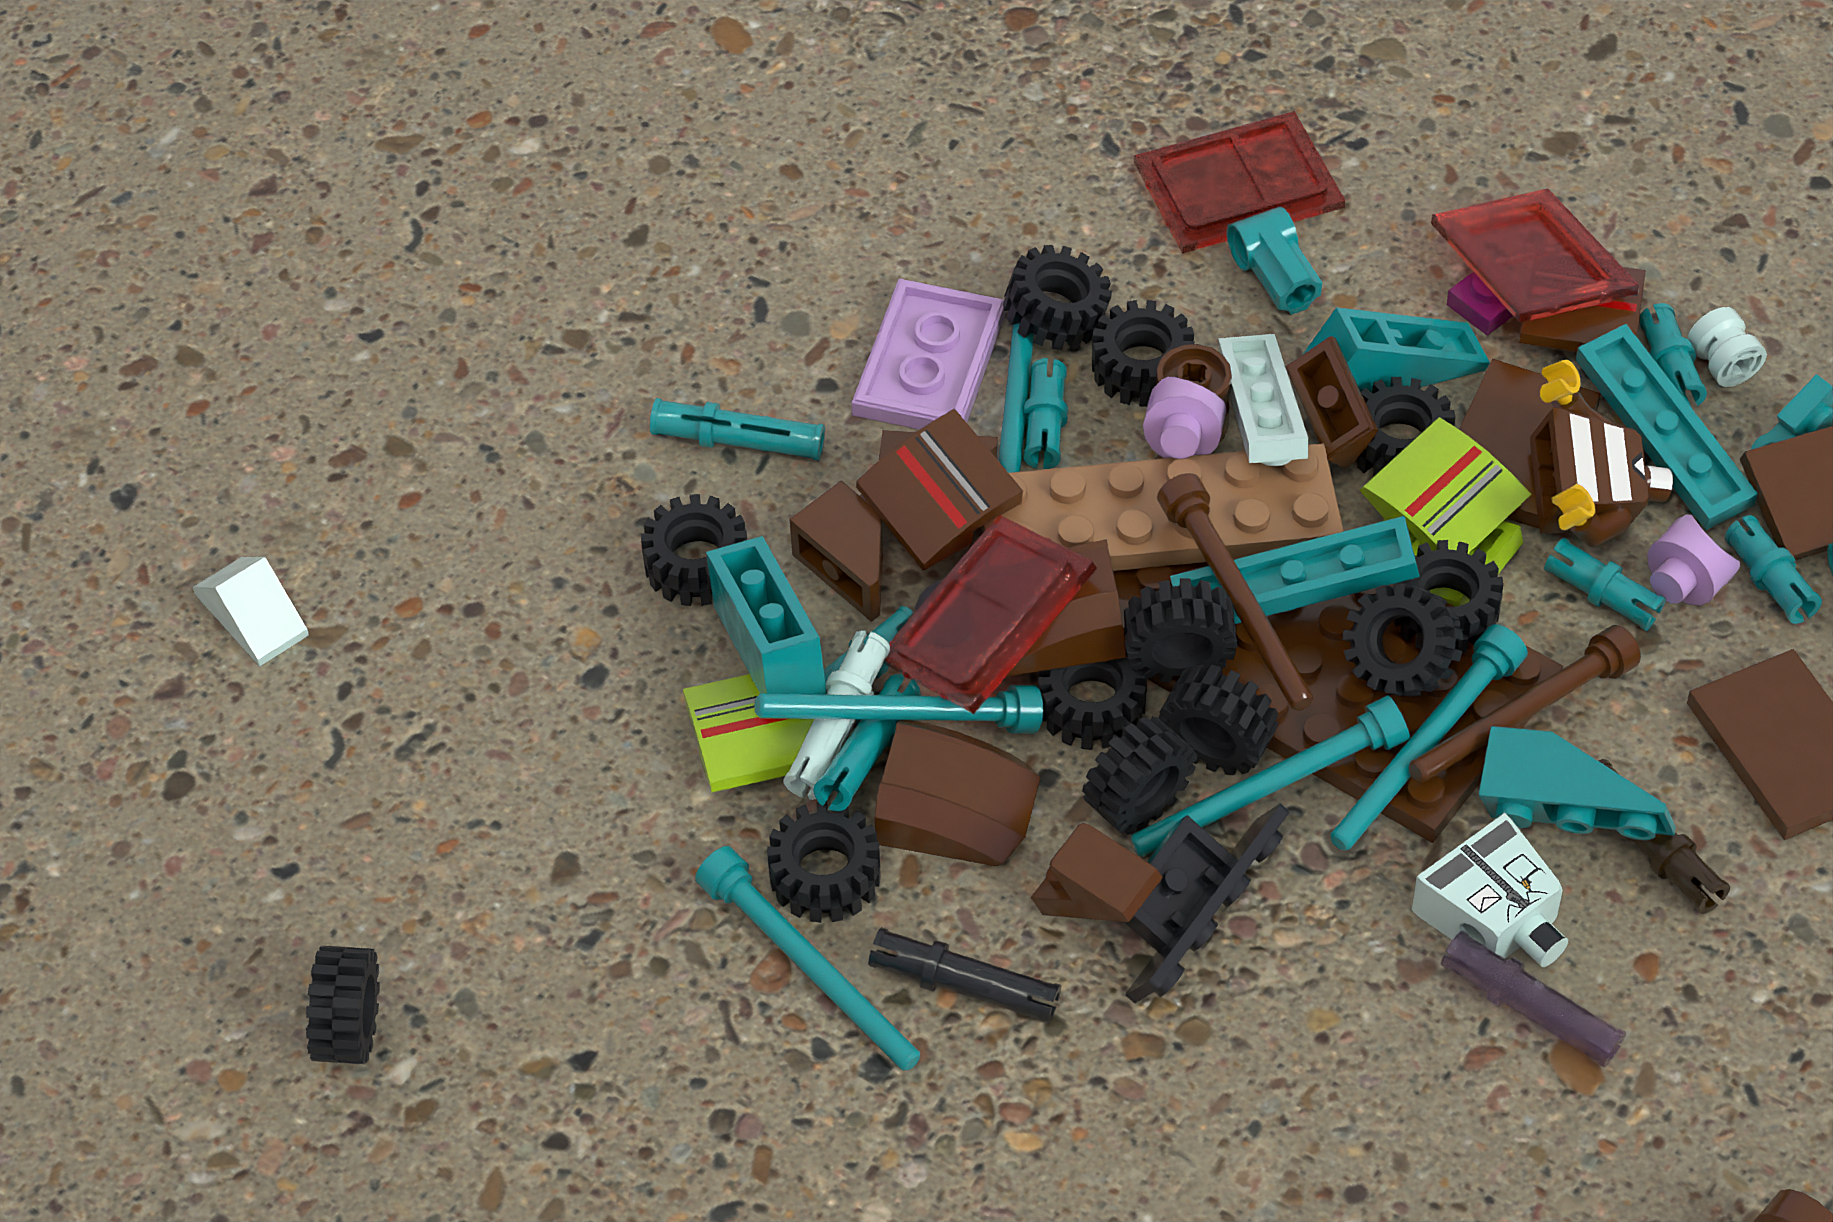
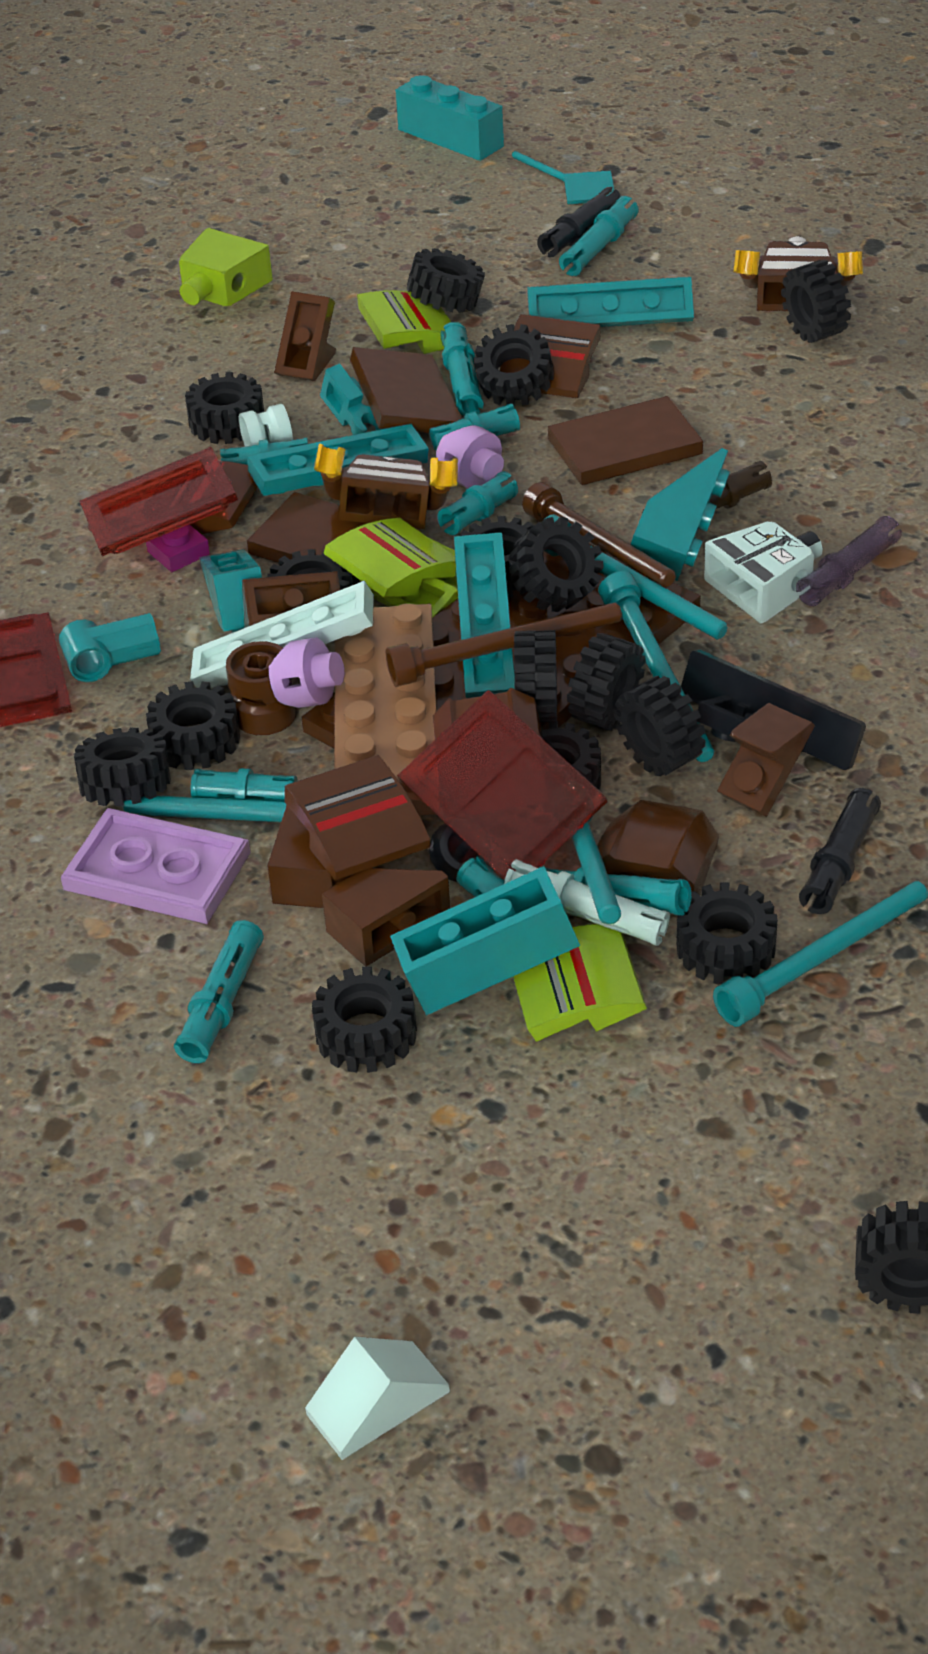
camera: 85 degrees left, 10 degrees down
none -> black tyre [185,372,264,444]

